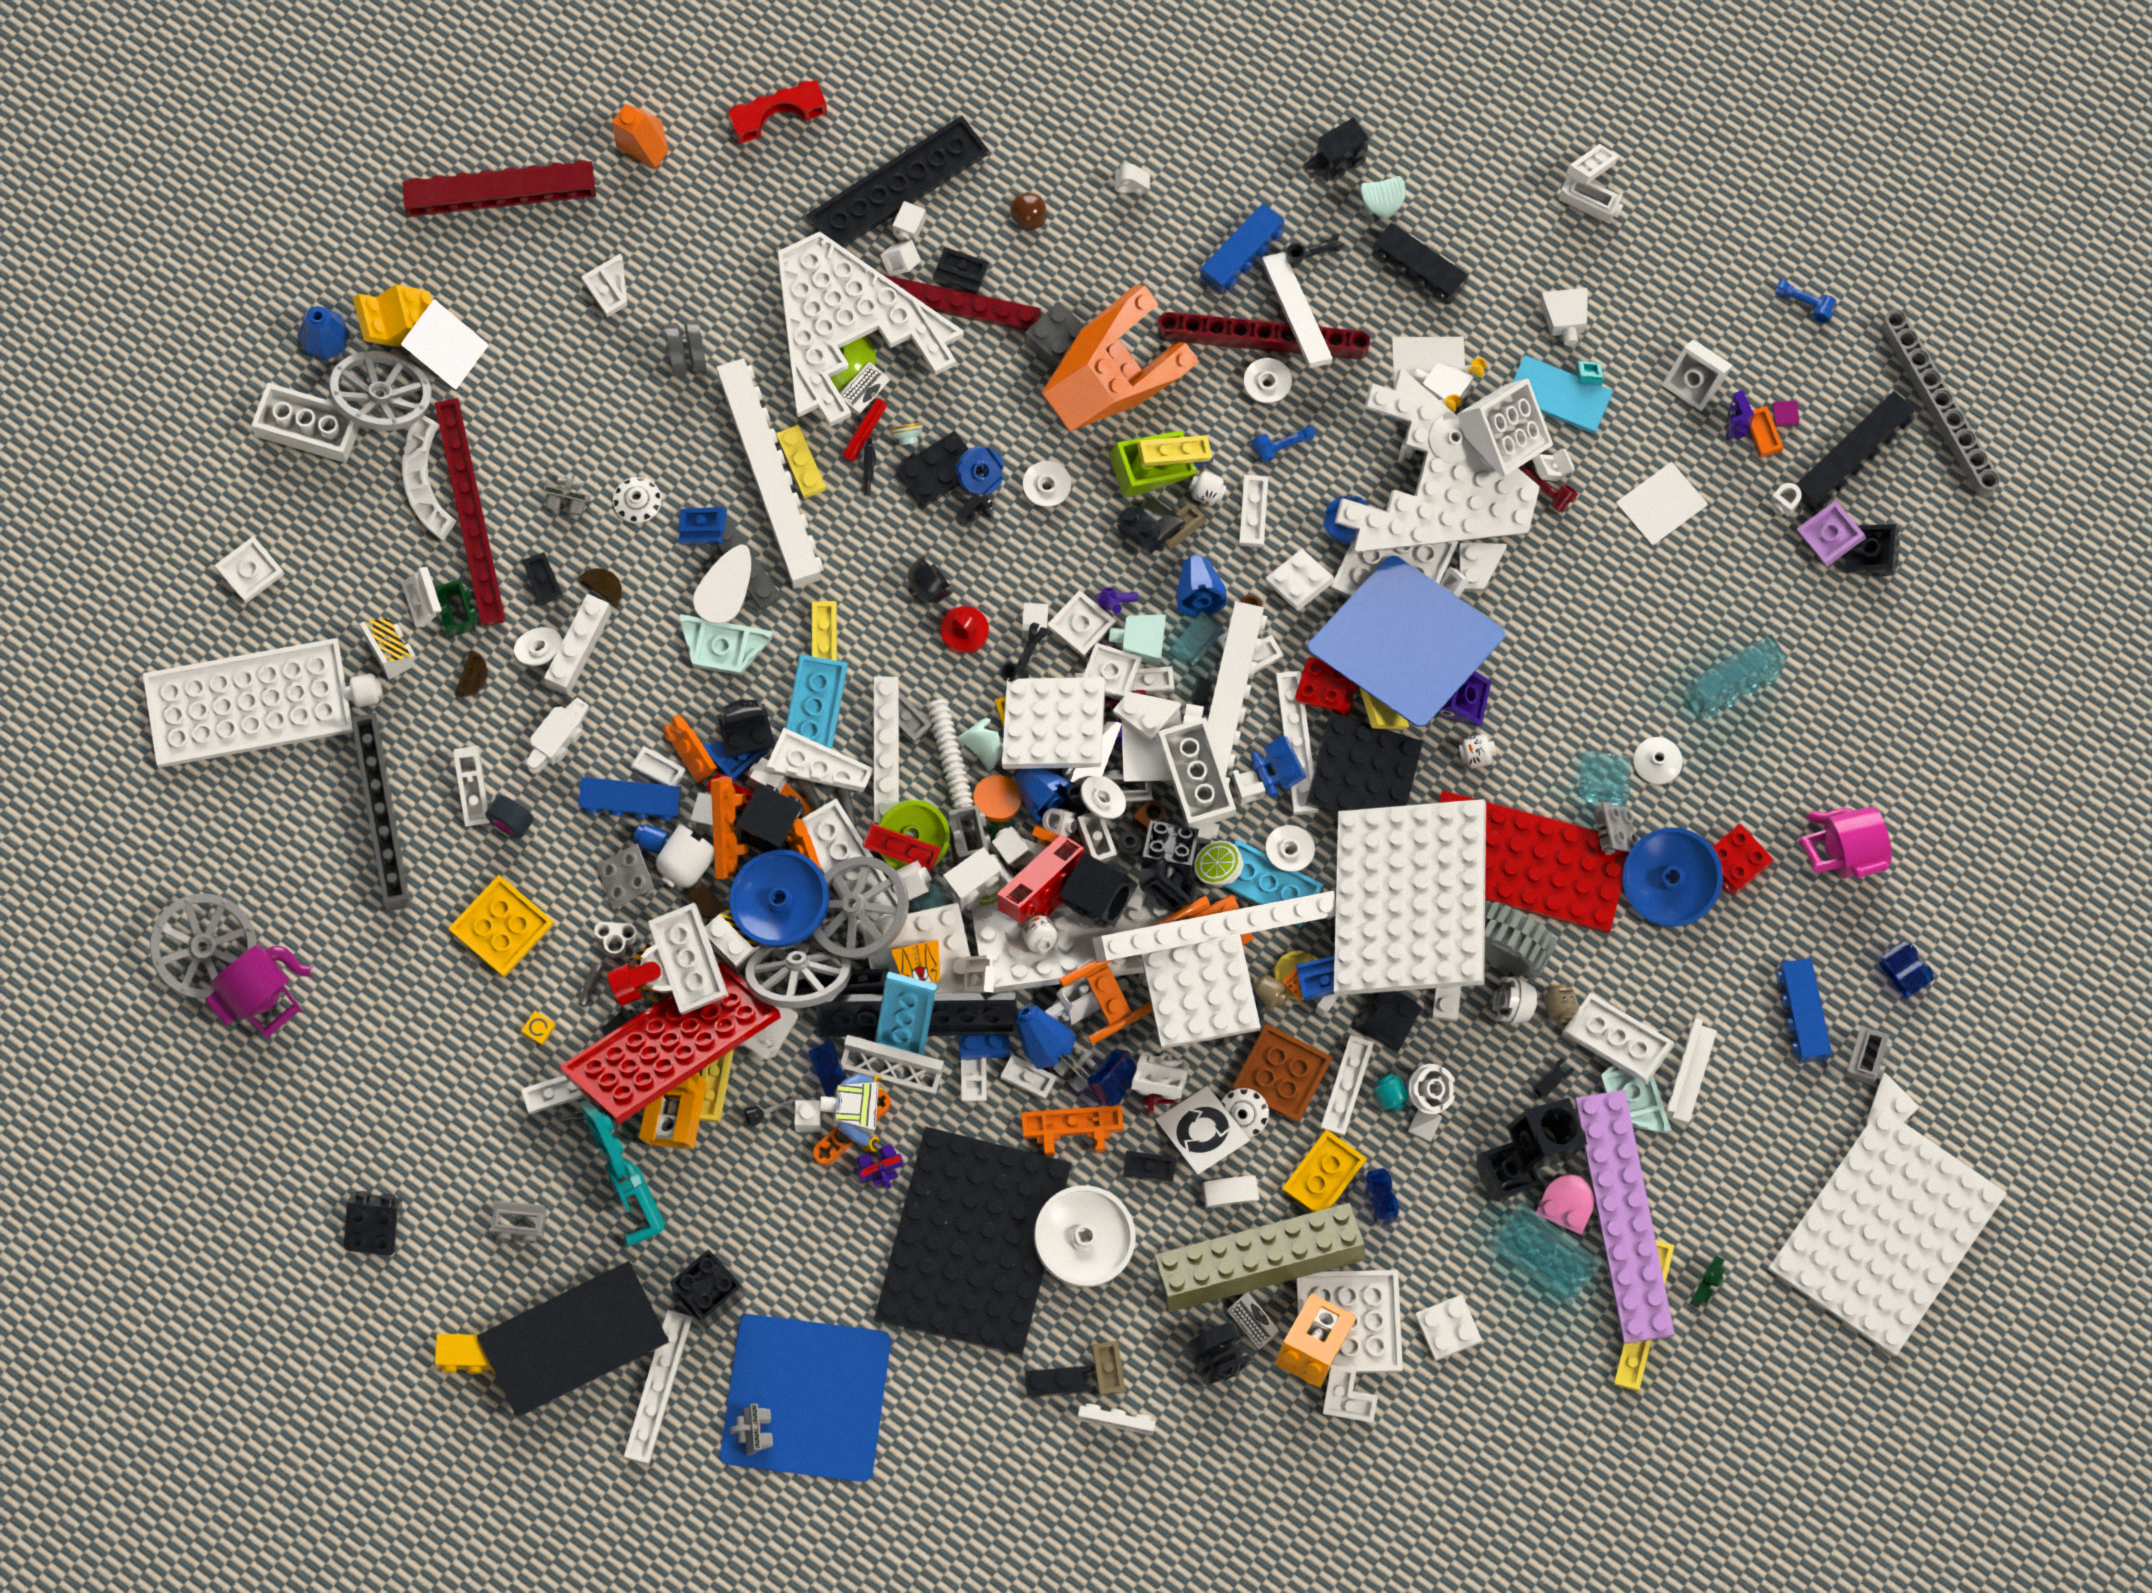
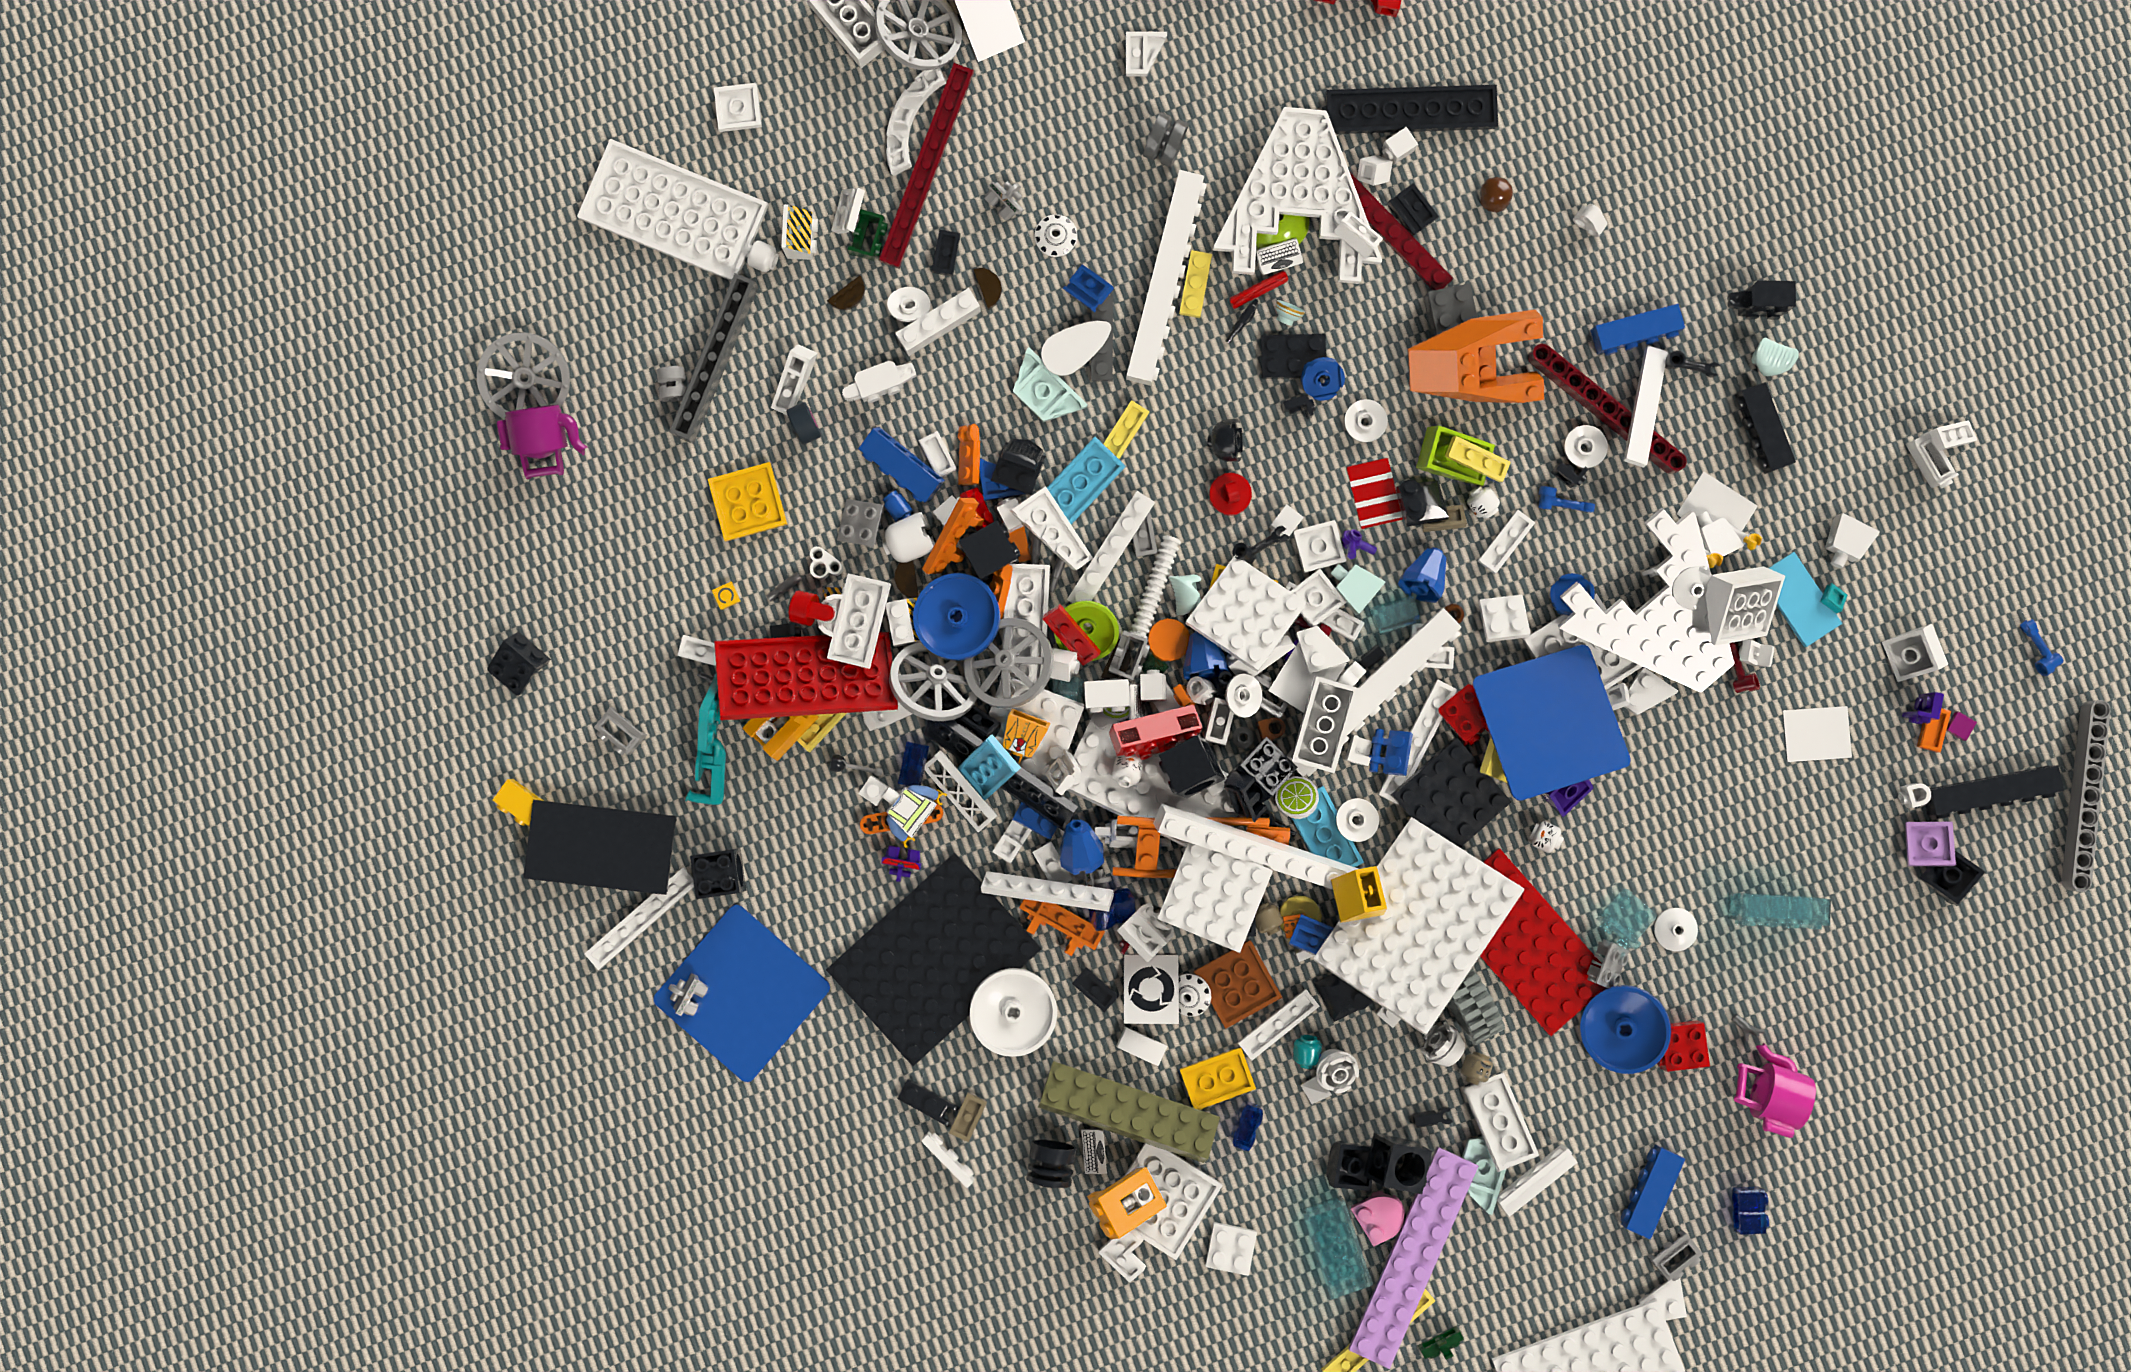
camera: 35 degrees right, 15 degrees up
none -> light grey wheel [656,366,687,402]
none -> white plate [981,871,1114,912]
none -> yellow slope [1331,866,1387,923]
none -> white slope [1334,212,1383,258]
none -> red sticker [1347,458,1403,529]
none -> black bracket [1551,462,1589,488]
none -> dark grey bar [1731,1014,1765,1041]

